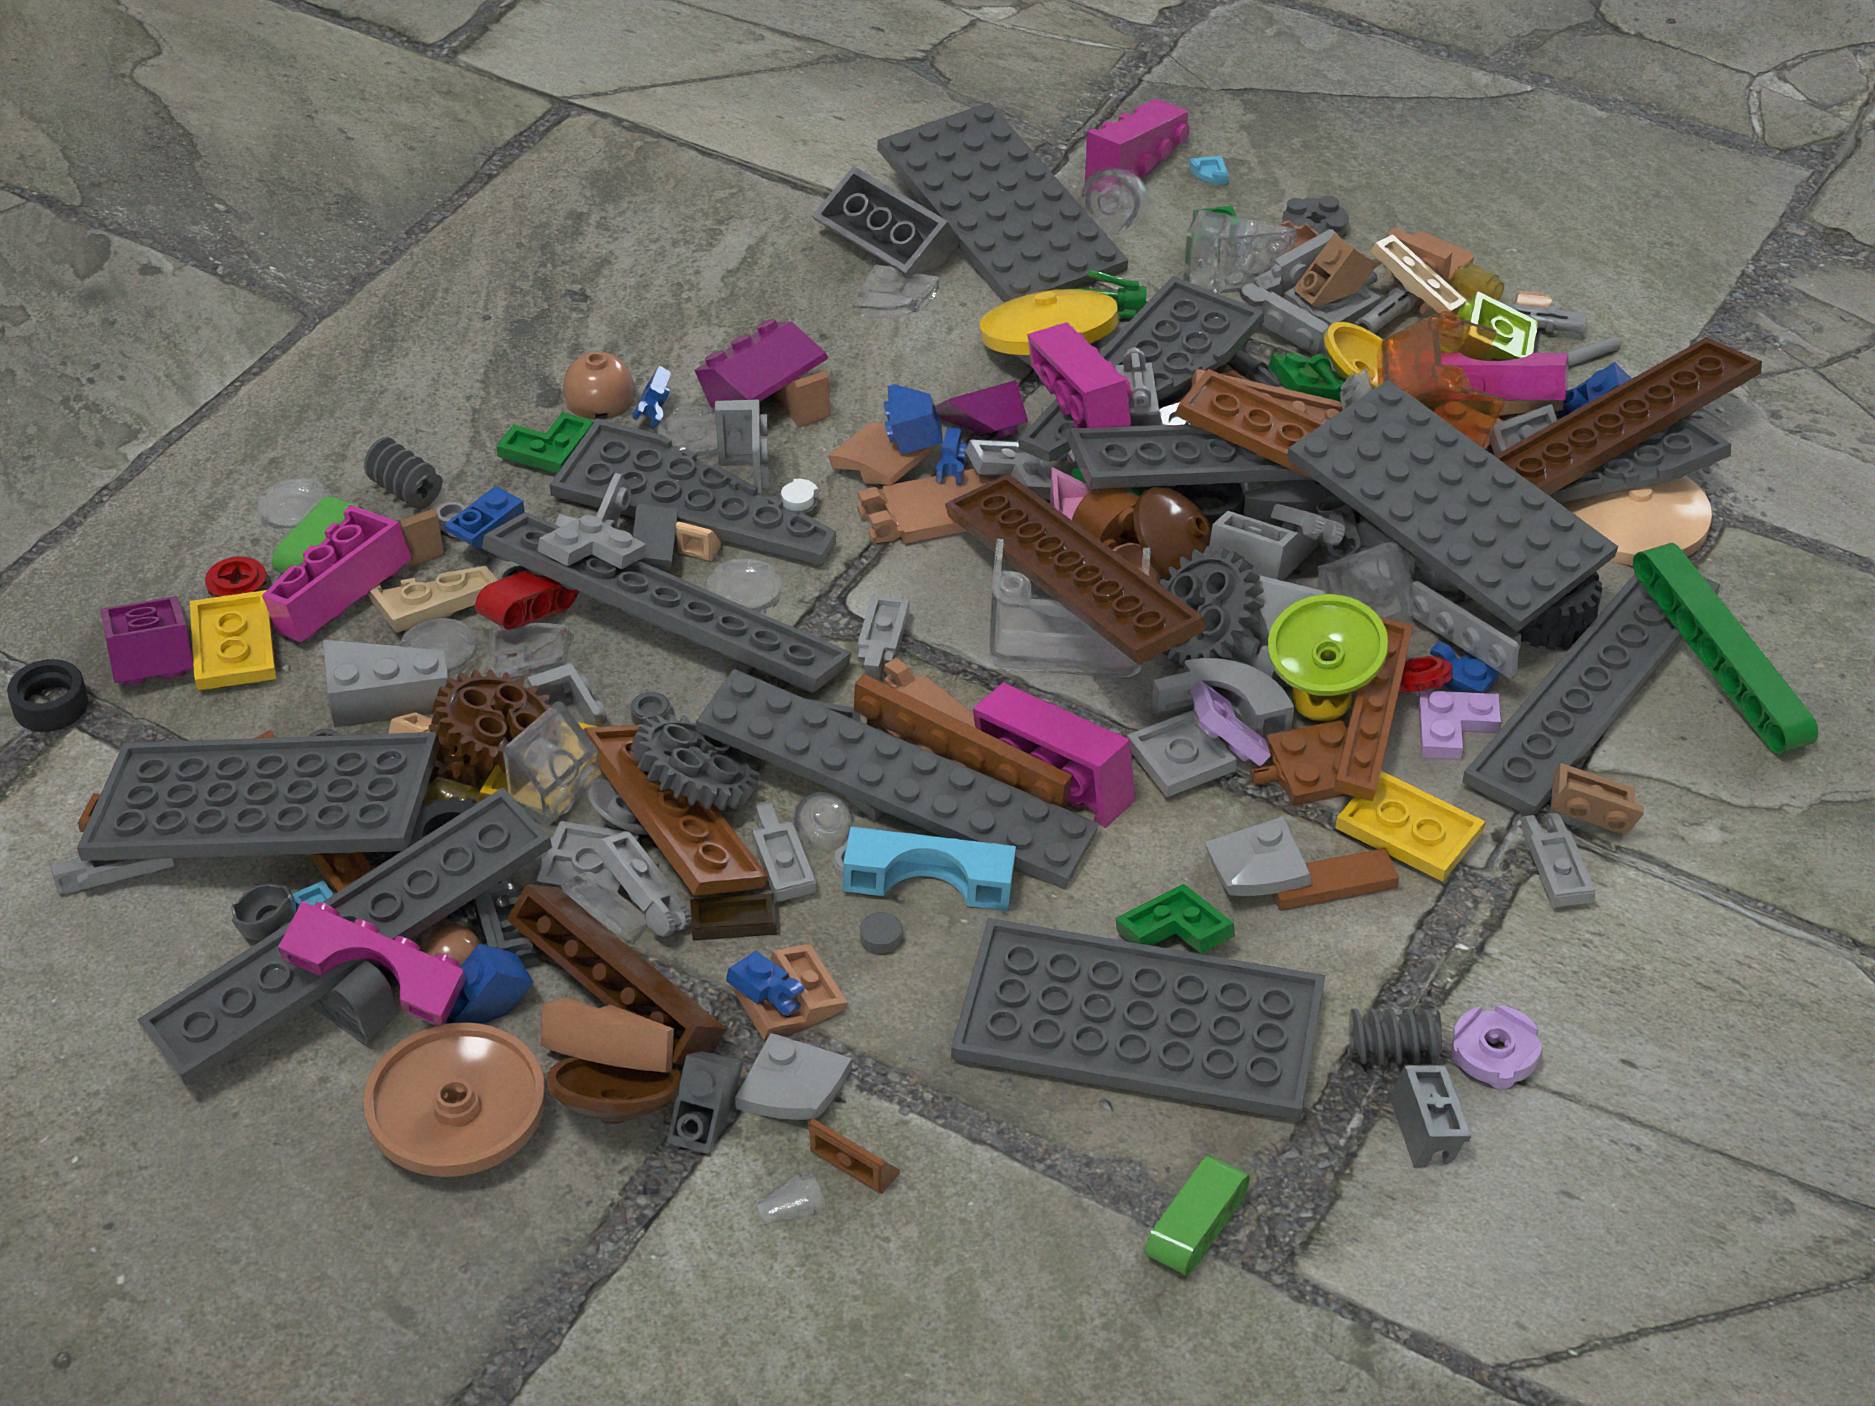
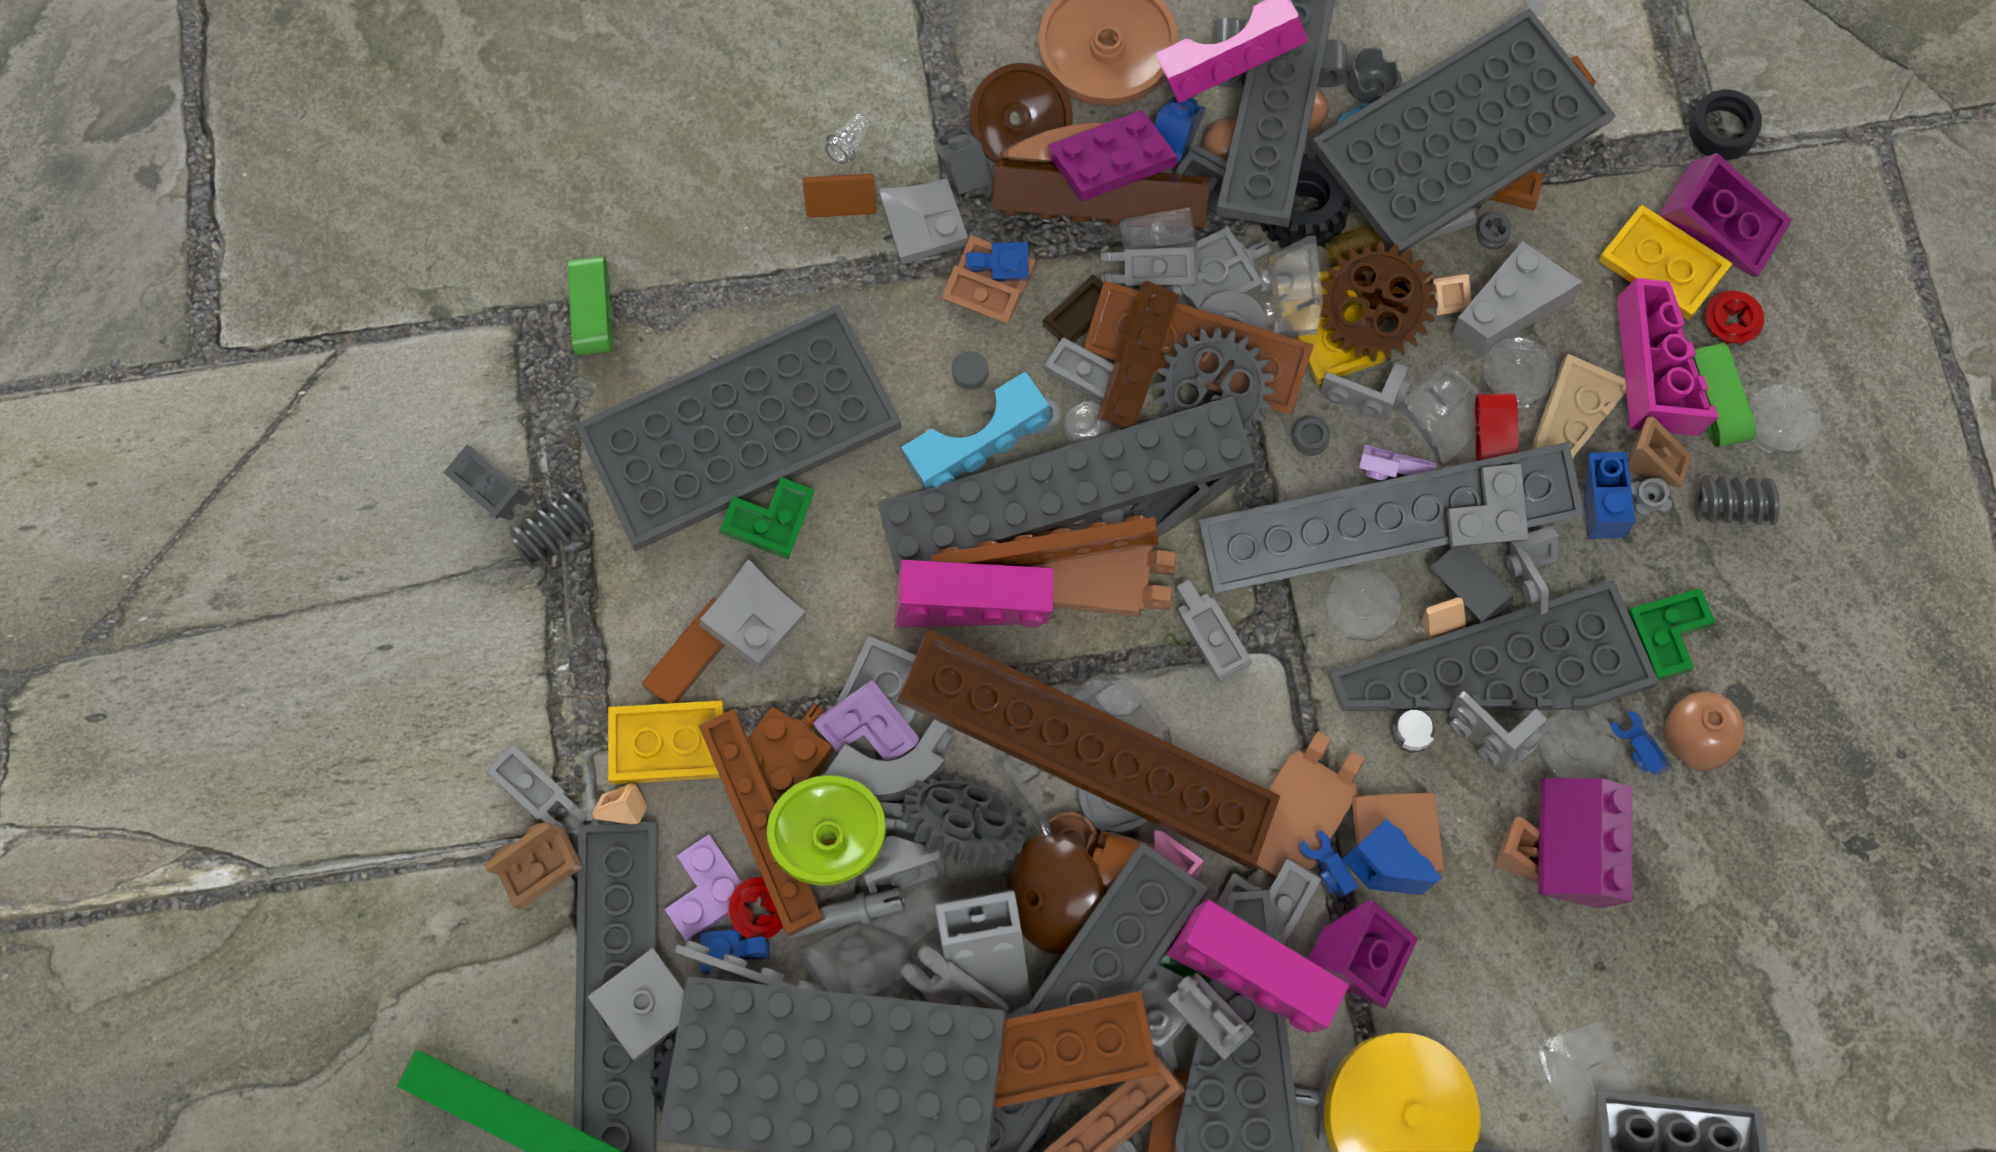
camera: 145 degrees right, 25 degrees up
lavender plate [1451,1005,1542,1090] -> none
none -> light grey plate [587,948,684,1062]
none -> light nougat slope [592,783,647,824]
none -> magenta plate [1048,110,1177,202]
none -> reddish brown plate [1096,281,1179,430]
none -> lavender plate [1359,444,1437,481]

